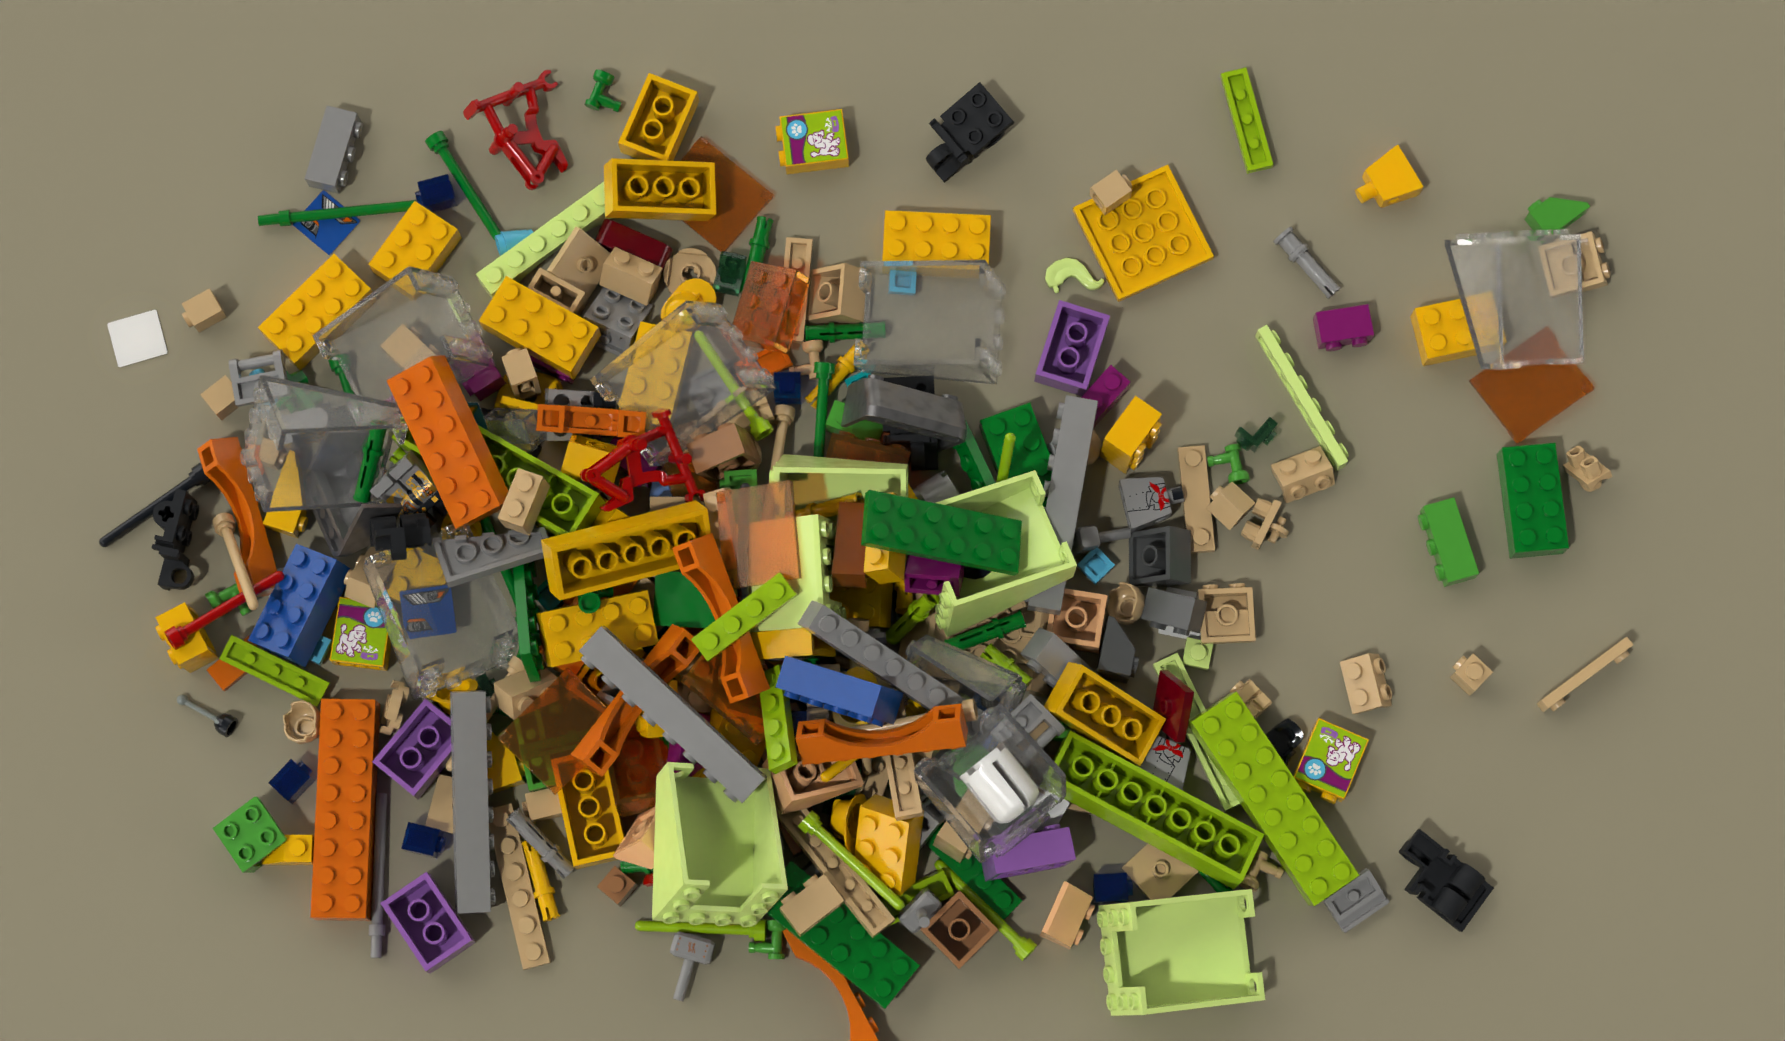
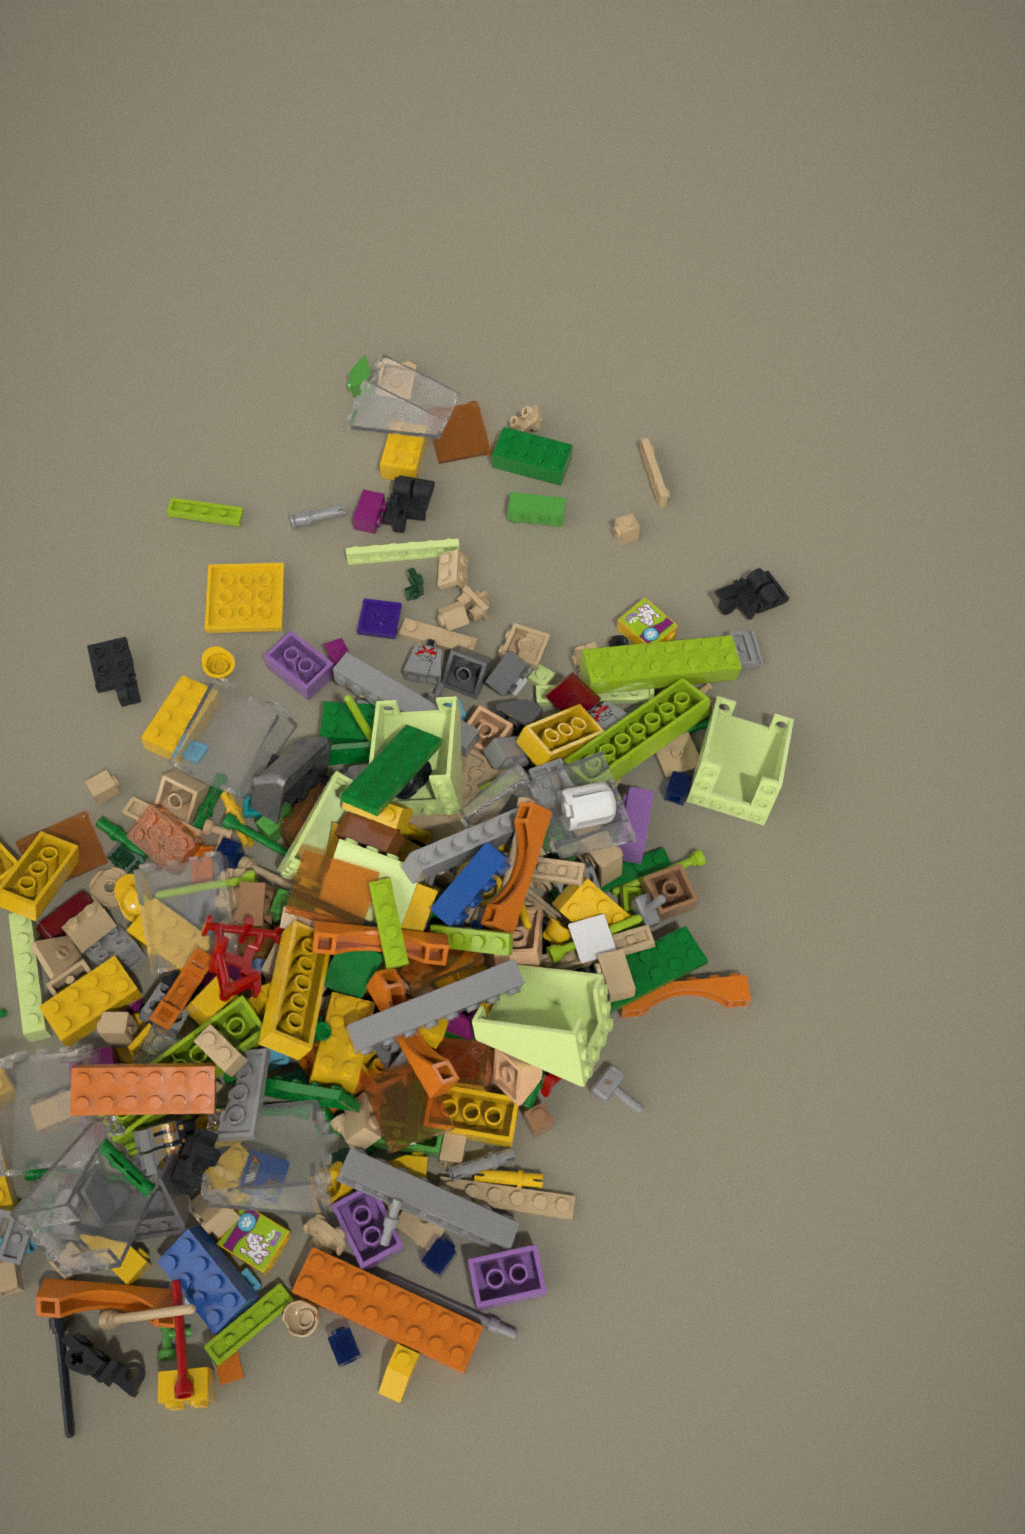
camera: 70 degrees left, 15 degrees down
hinge [177,694,238,737] -> none
bright green bracket [213,797,287,873] -> none
medium azure cone [495,229,533,256] -> none
lime piece [635,919,767,941] -> none
bright green piece [749,920,785,959] -> none
brick [775,109,849,174] -> none
lime pin [886,594,940,645] -> none
magenta brick [904,555,964,597] -> none
green pin [944,611,1026,656] -> none
light nougat slope [1040,881,1095,949] -> none
yellowish green piece [1045,258,1105,293] -> none
tan brick [1089,169,1132,215] -> none
yellow brick [1100,395,1162,474] -> none
tan hair [1107,582,1145,625] -> none
bright green piece [1207,444,1250,485] -> none
tan bracket [1340,653,1392,714] -> none
yellow torso [1355,145,1424,208] -> none
none -> tan brick [85,769,120,805]
none -> yellow piece [201,646,236,680]
none -> dark purple plate [357,598,402,639]
none -> light grey bar [380,1198,403,1246]
none -> black plate [384,475,435,533]
none -> white sticker [568,914,617,963]

